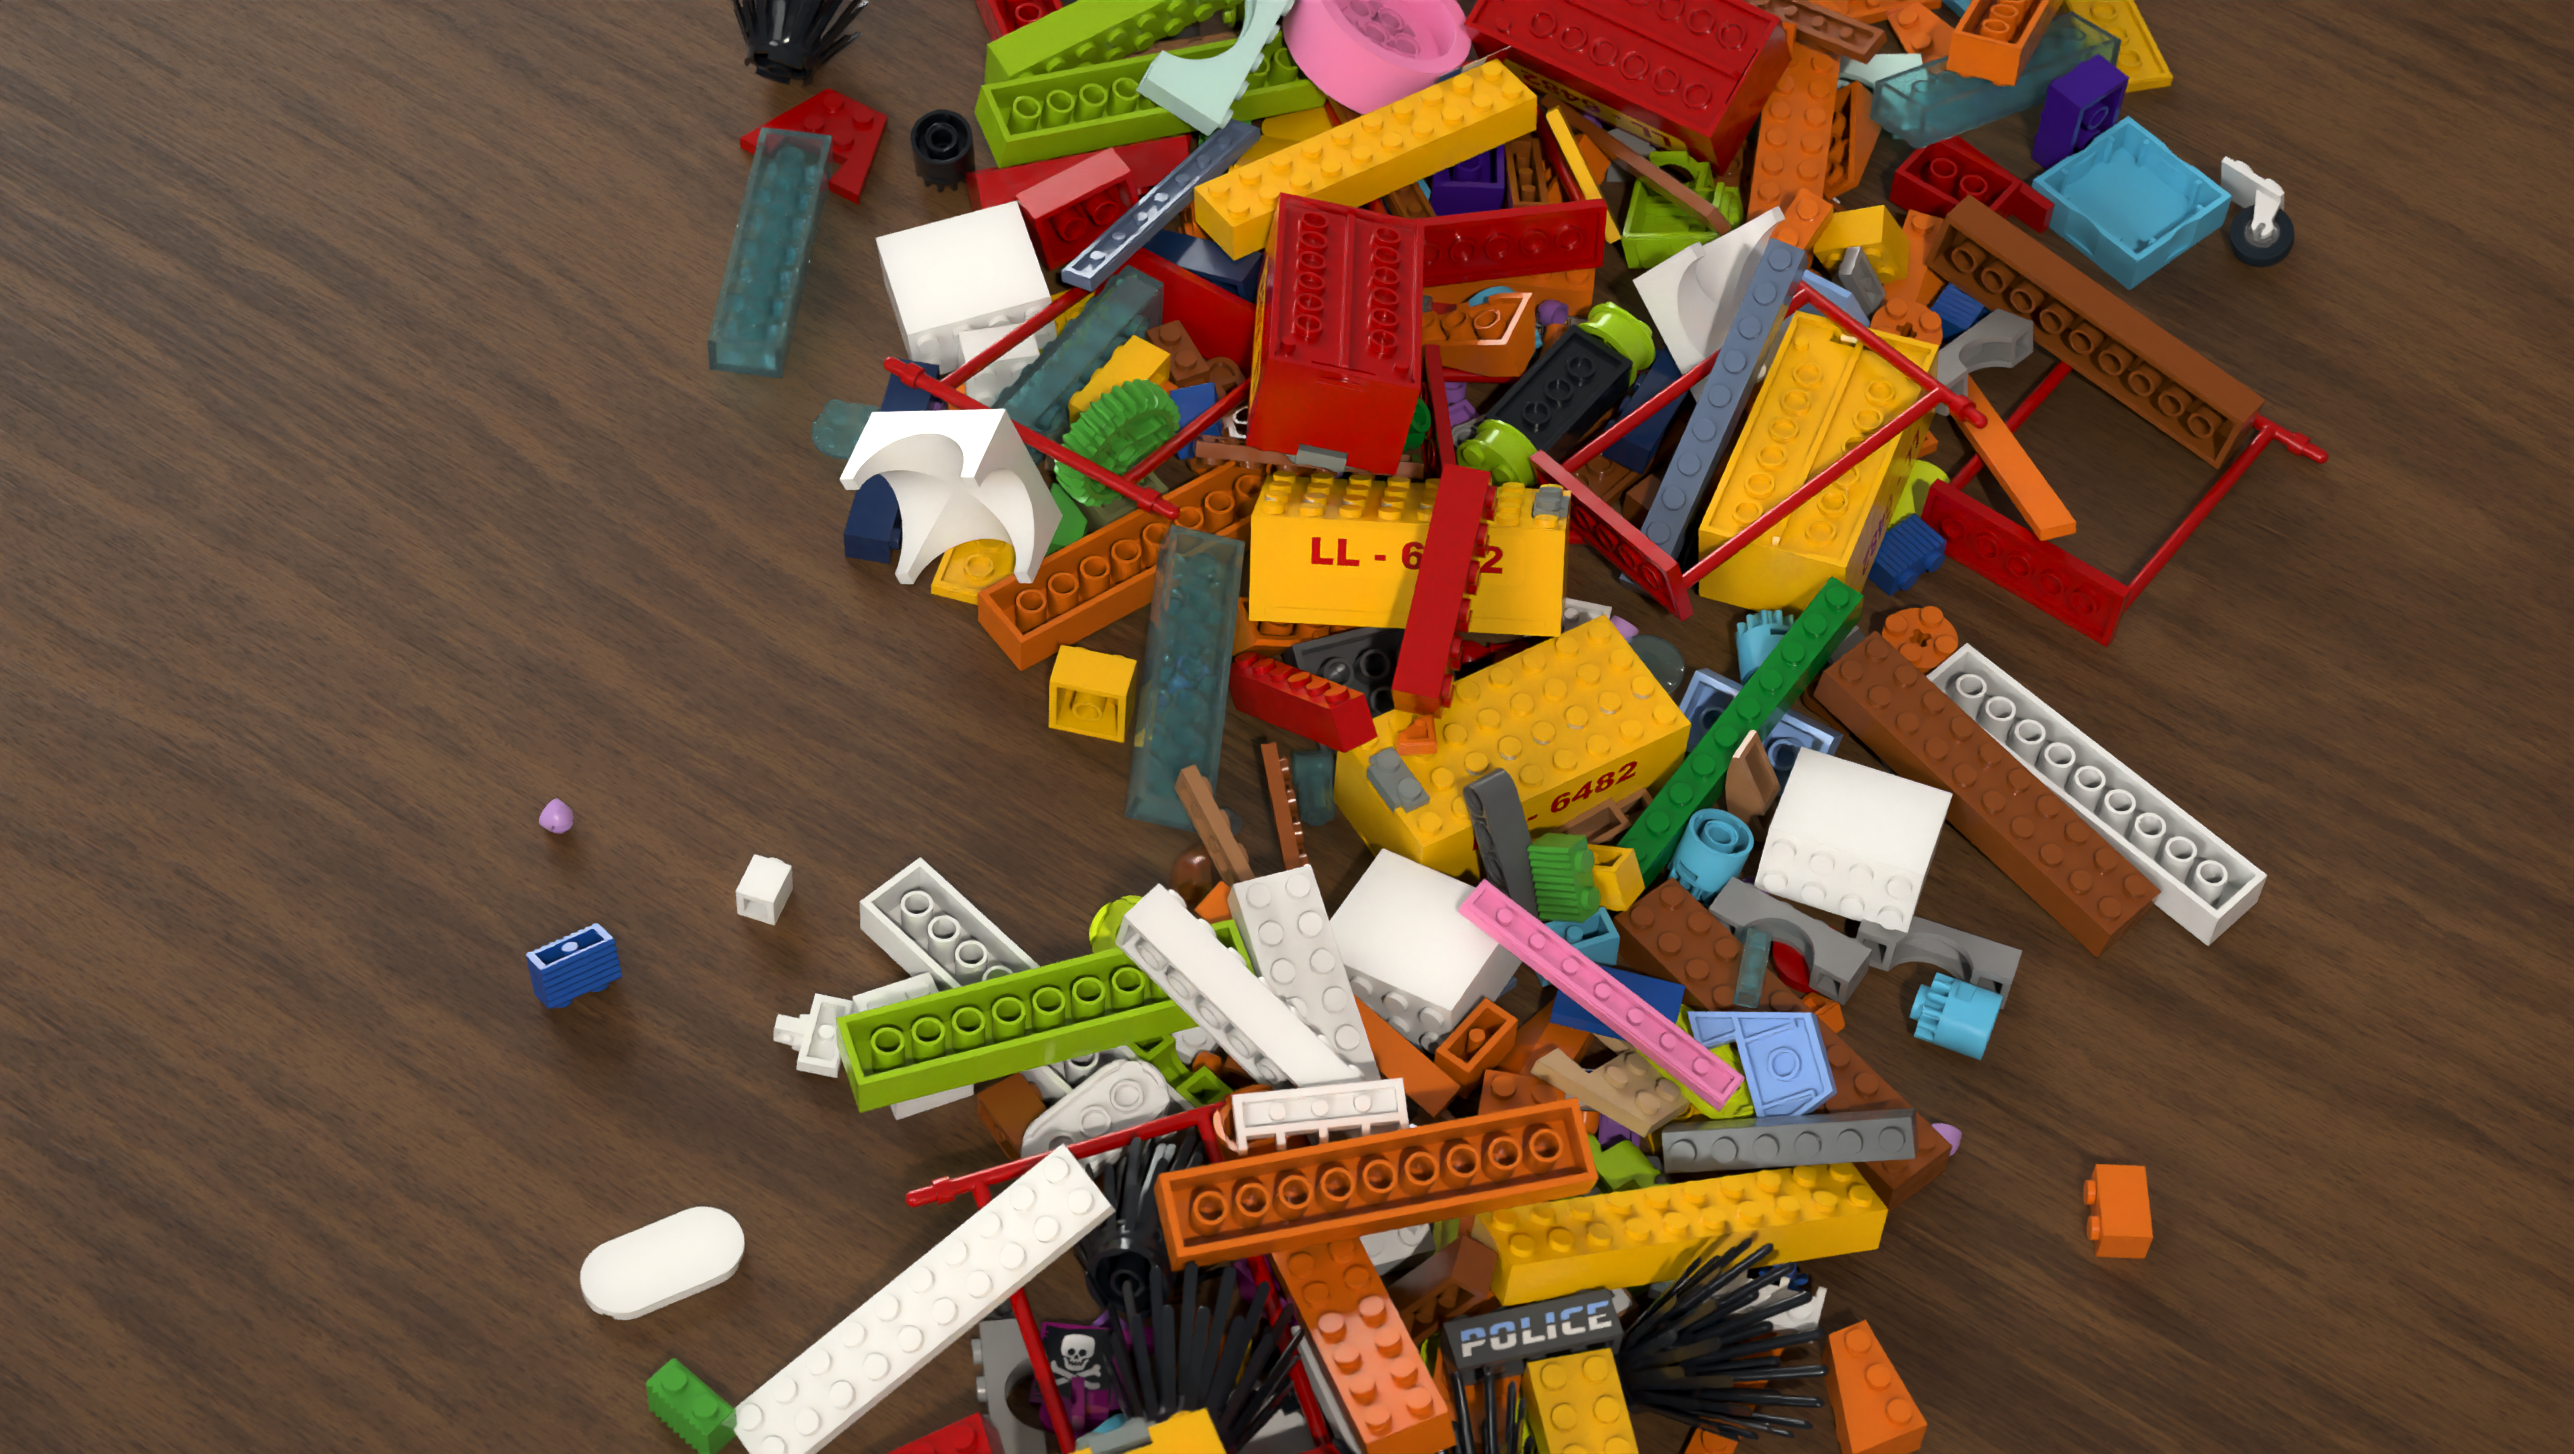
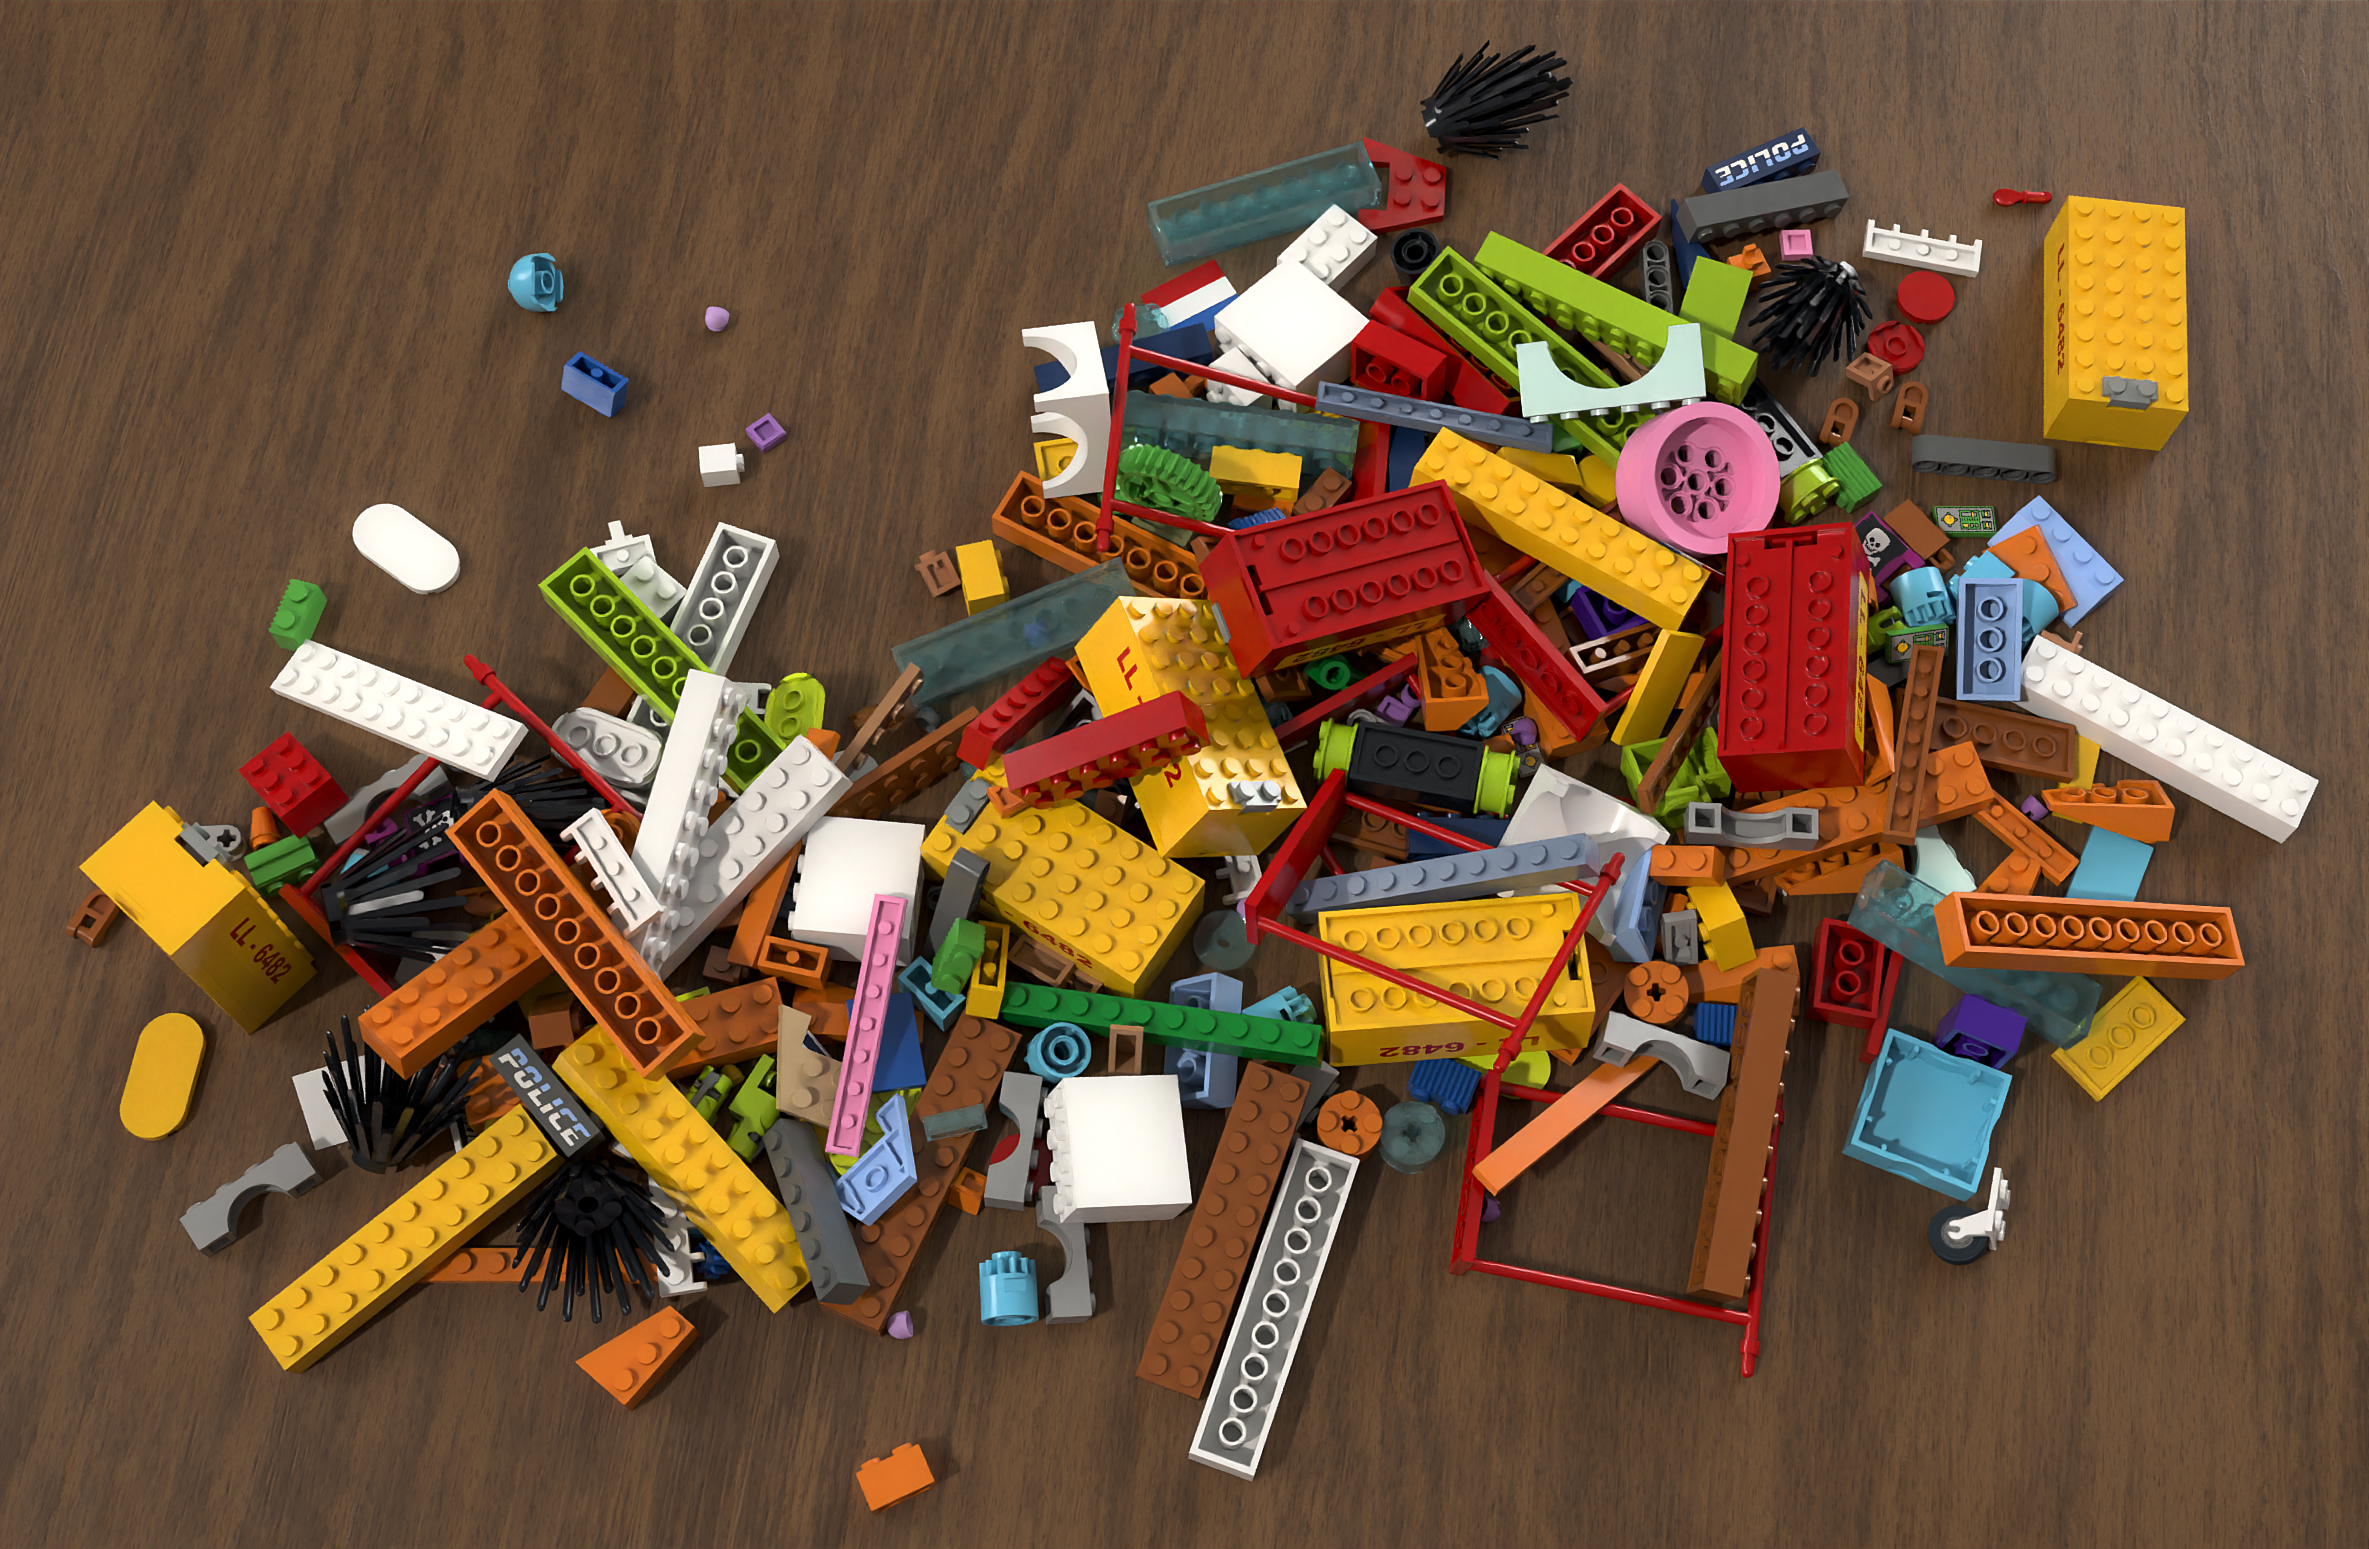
camera: 65 degrees right, 15 degrees up
none -> medium azure cylinder [508,253,564,312]
none -> medium lavender tile [745,413,787,454]
none -> nougat bracket [914,549,961,597]
none -> sticker [1140,259,1239,332]
none -> white brick [1276,204,1378,293]
none -> clear light blue brick [1377,1101,1445,1174]
none -> light grey arch [1684,802,1818,851]

